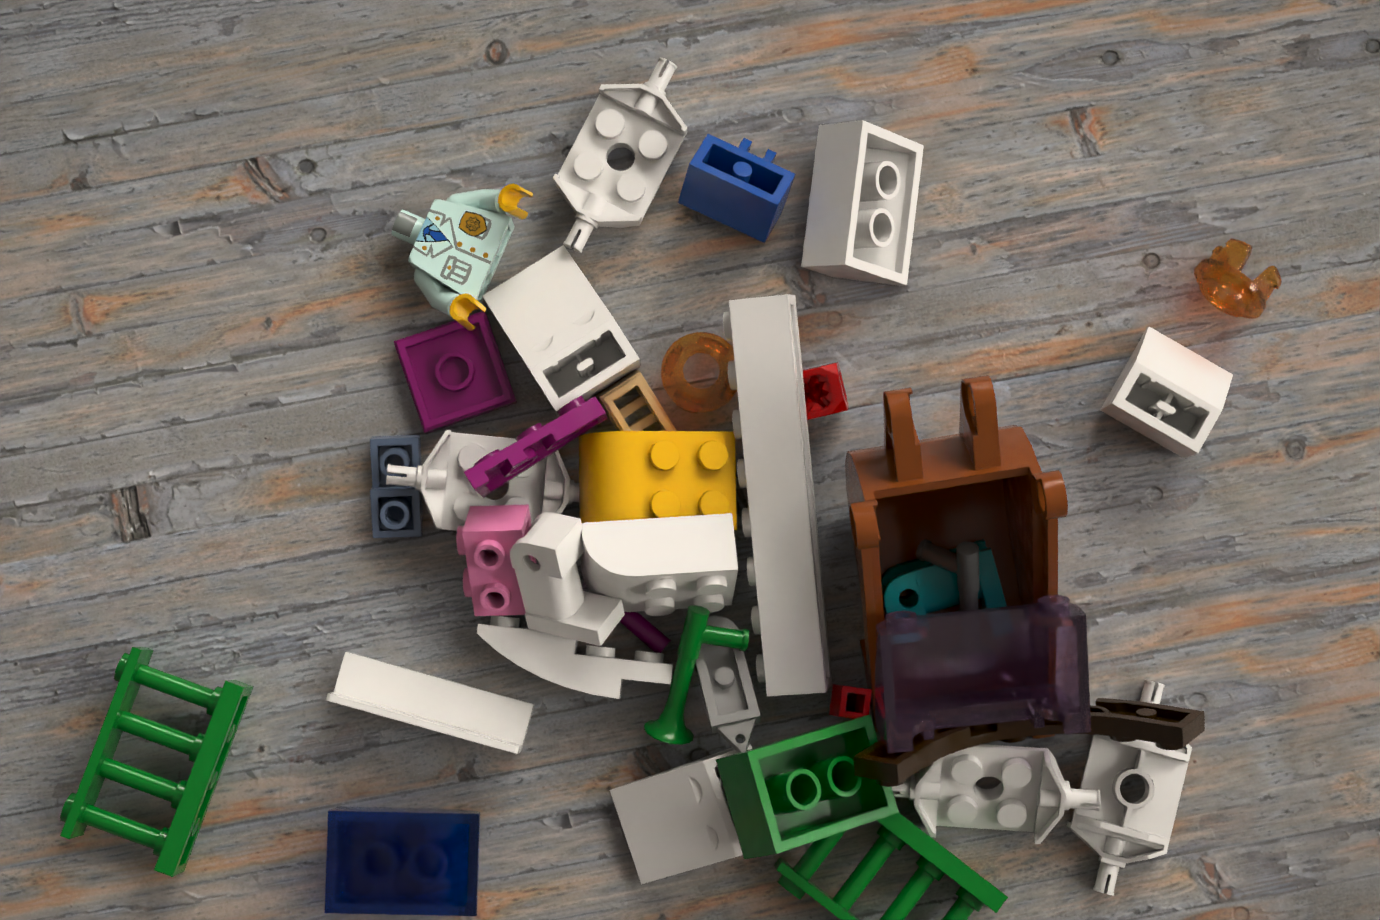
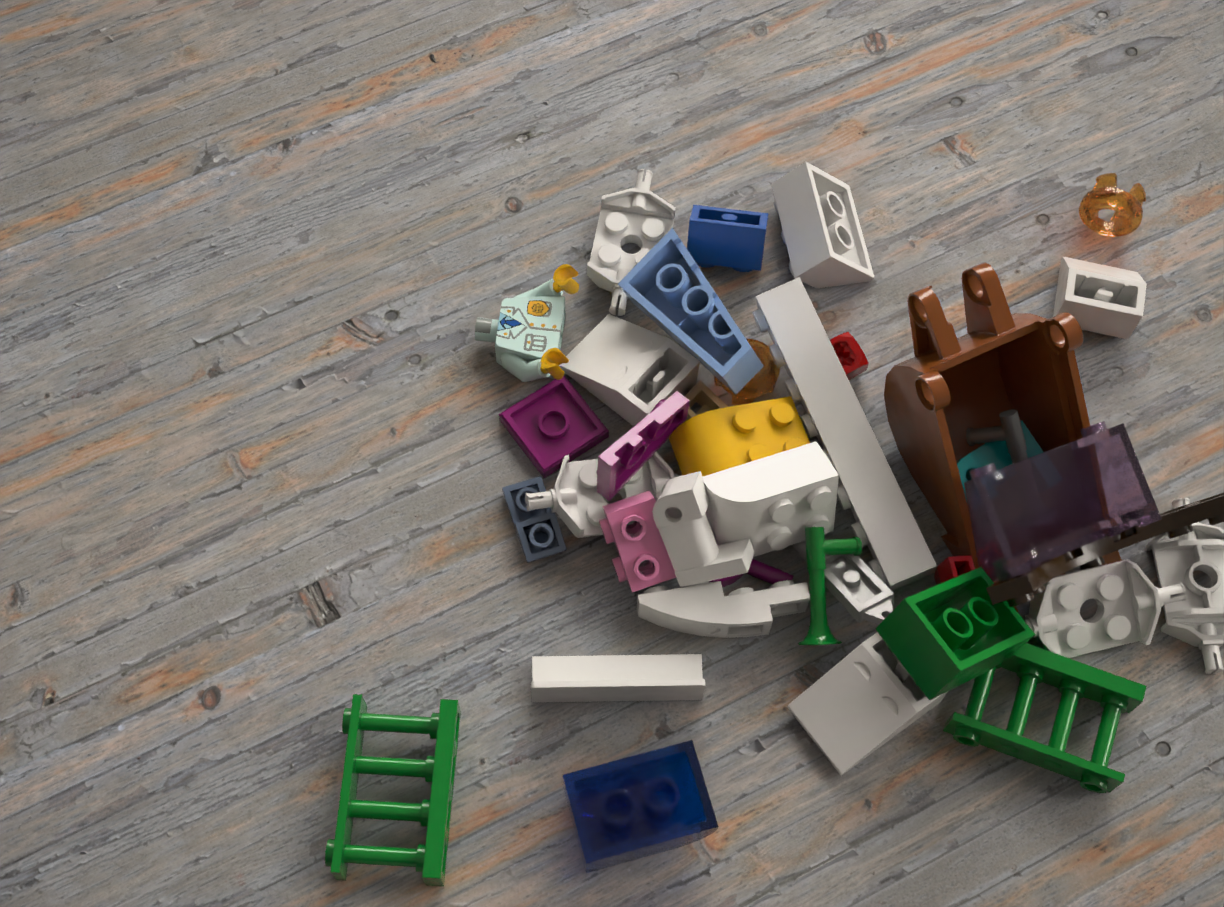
camera: 15 degrees left, 20 degrees down
none -> light blue wedge [618,228,764,394]

